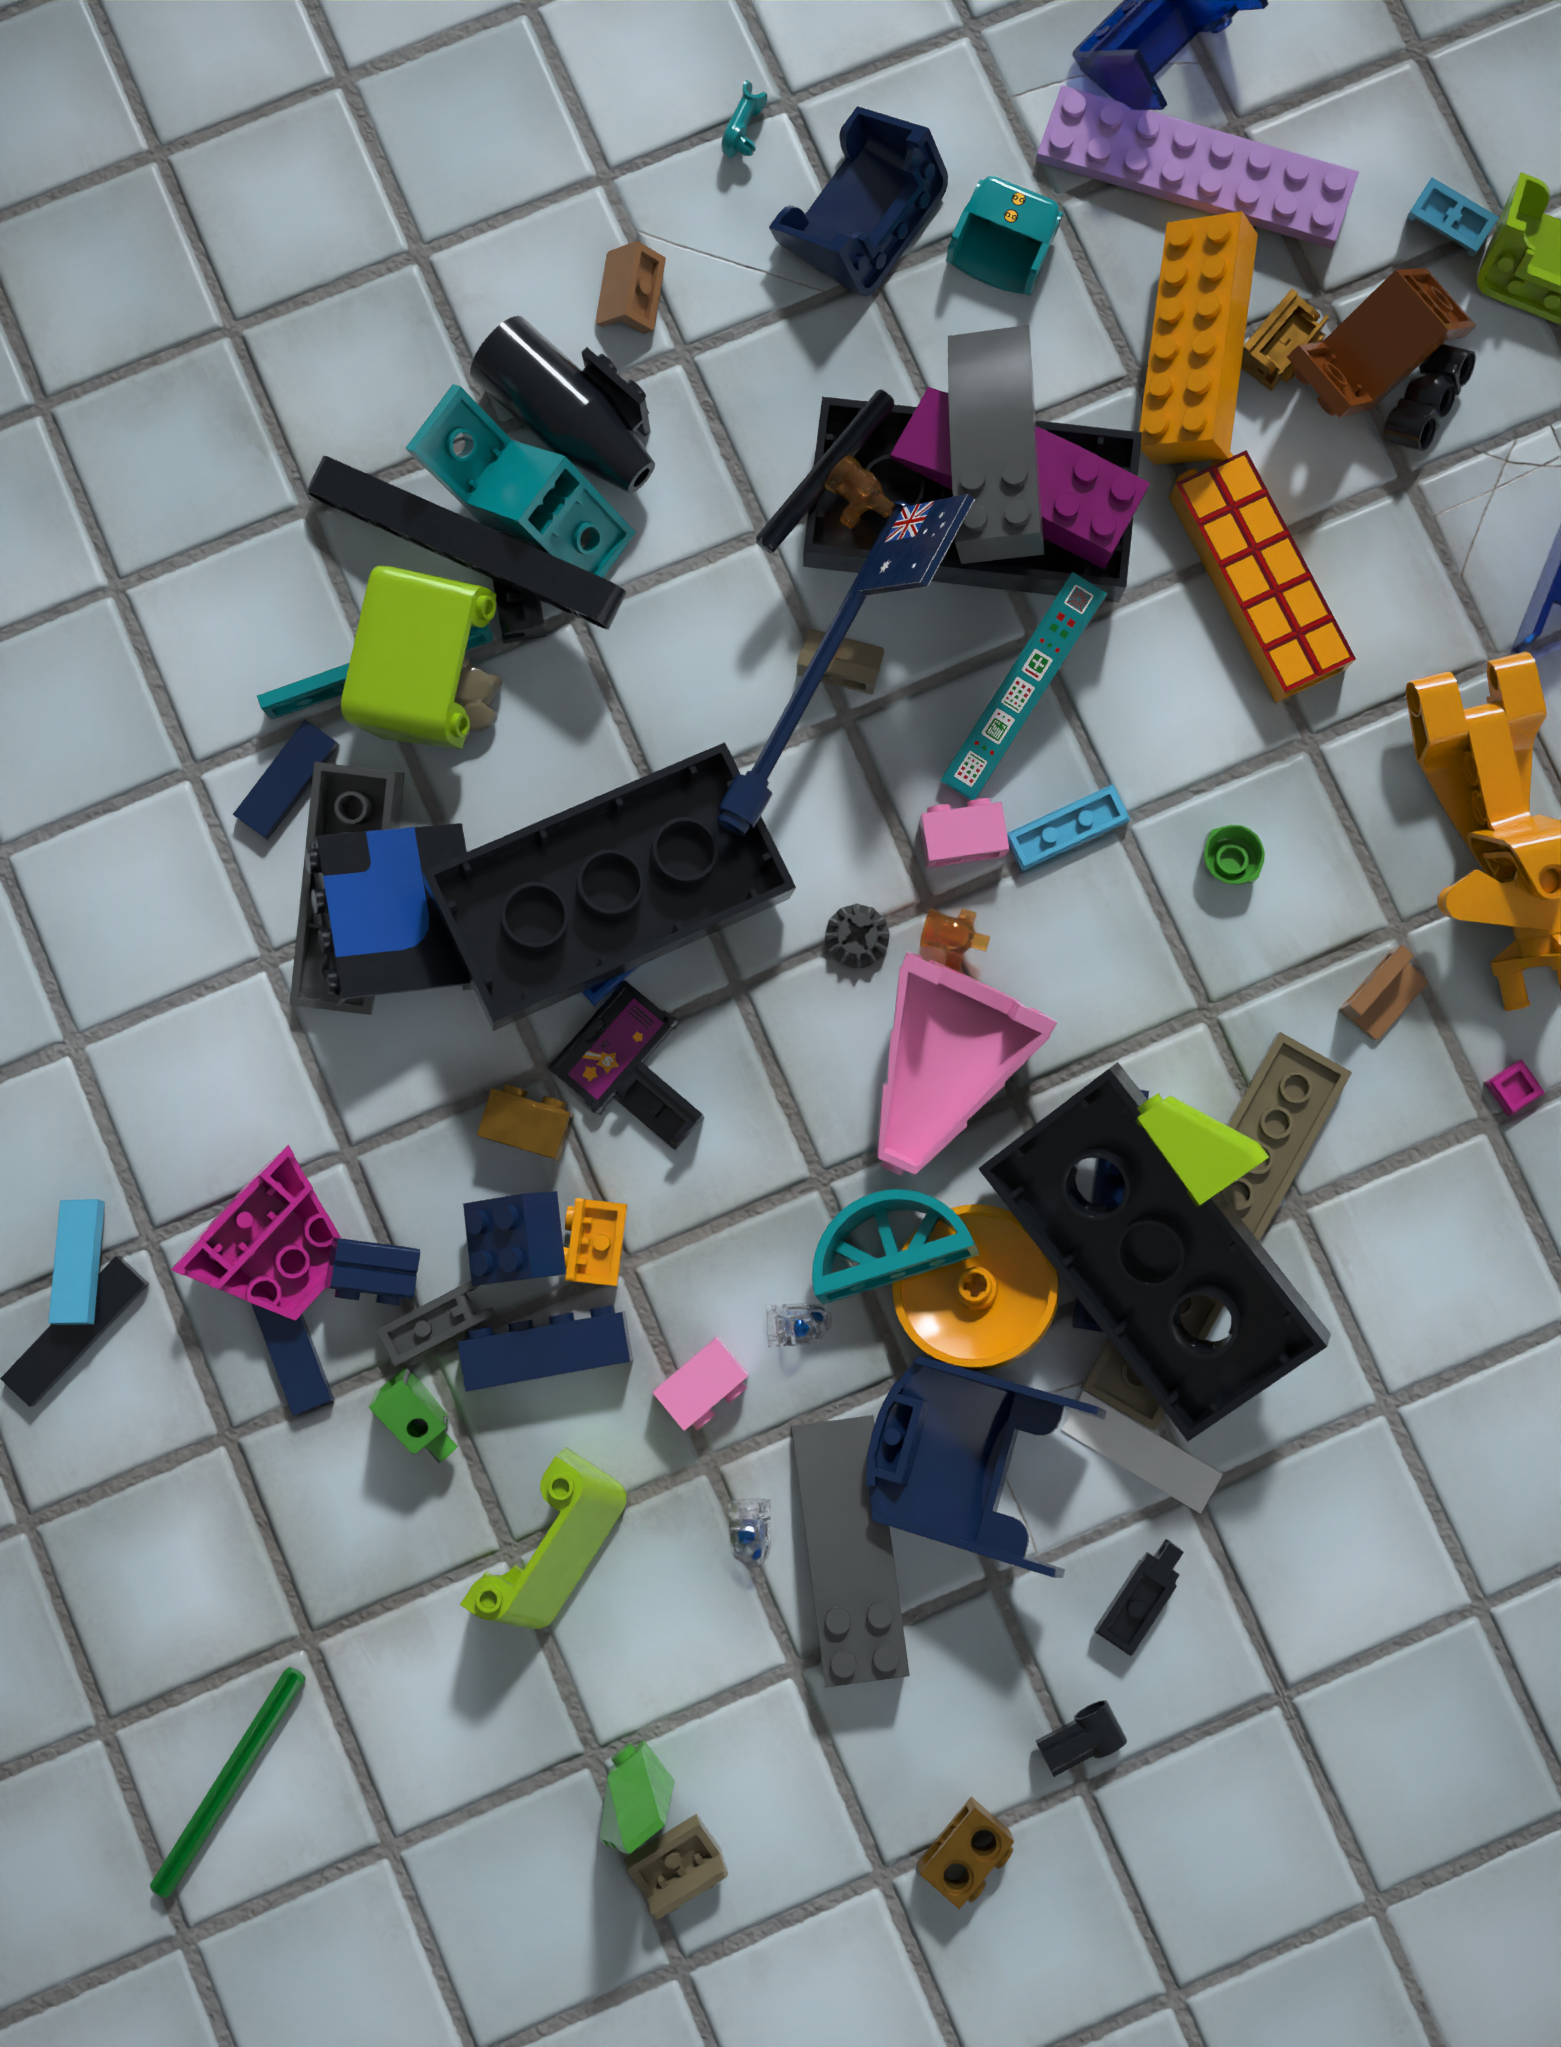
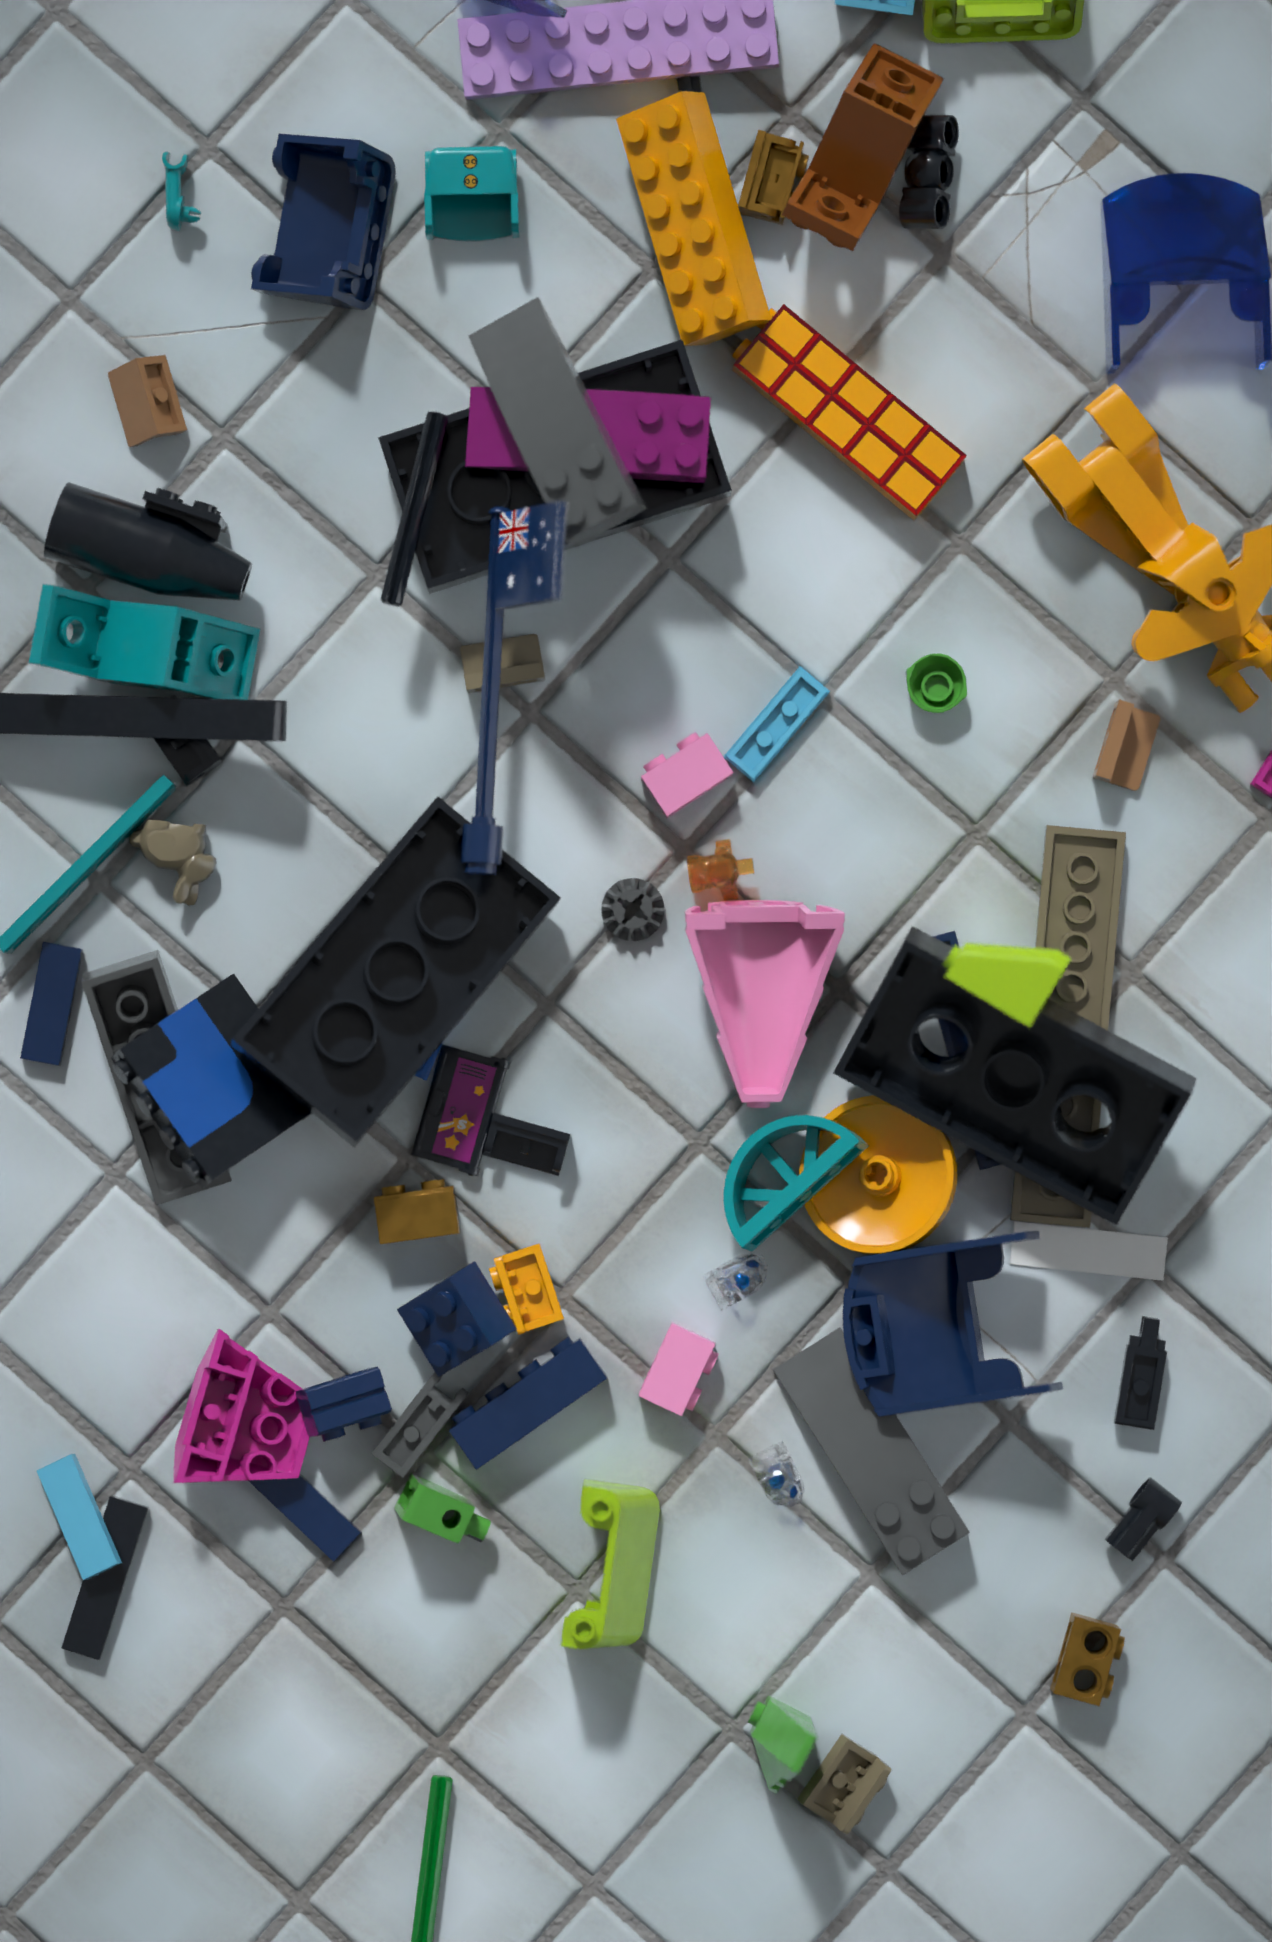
camera: 30 degrees left, 5 degrees up
lime windscreen [341,565,497,749] -> none
clear orange piece [825,455,895,529] -> none
teal tile [940,572,1107,800] -> none

